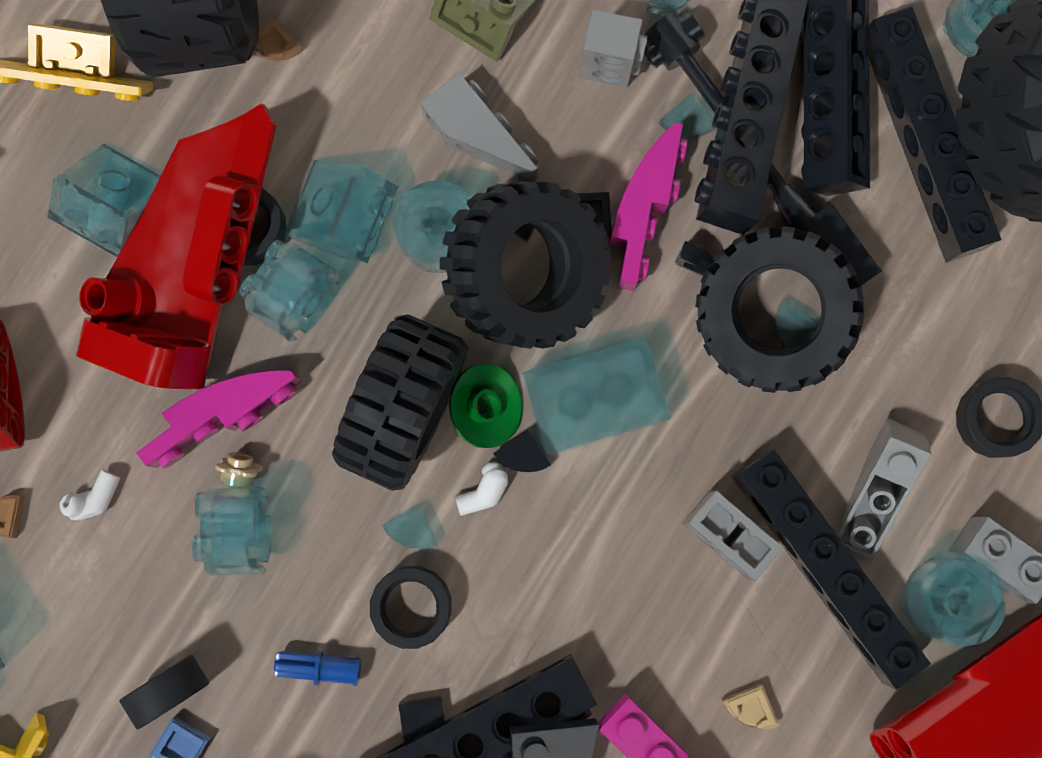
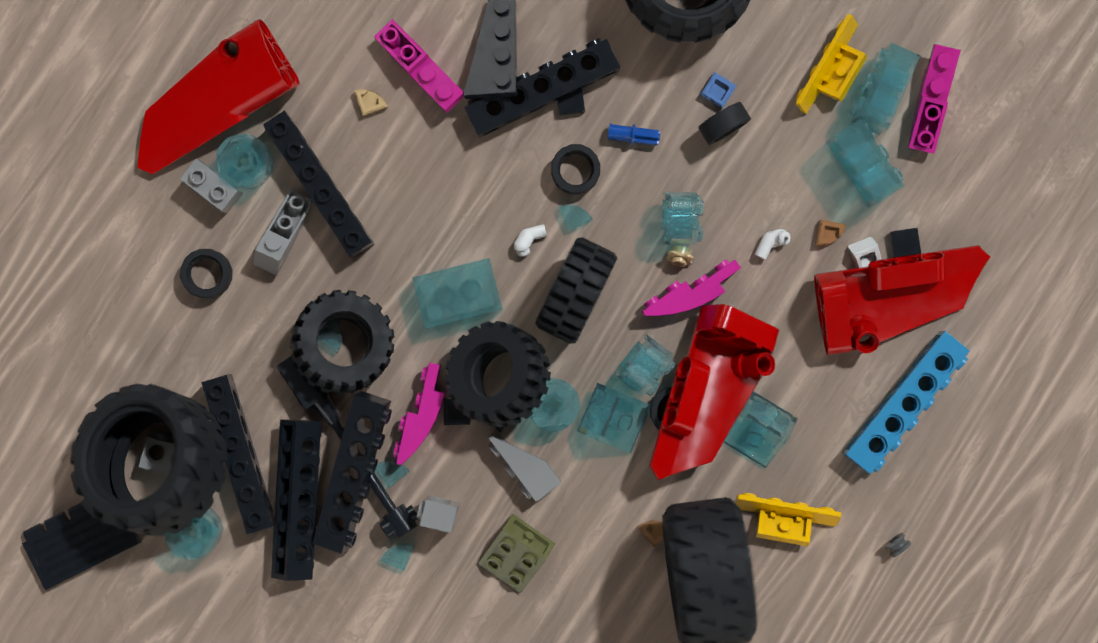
camera: 175 degrees left, 5 degrees up
green dish [449,364,522,448] -> none
black tile [493,430,551,472] -> none
black tile [675,241,714,276] -> none
light grey brick [682,490,783,582] -> none

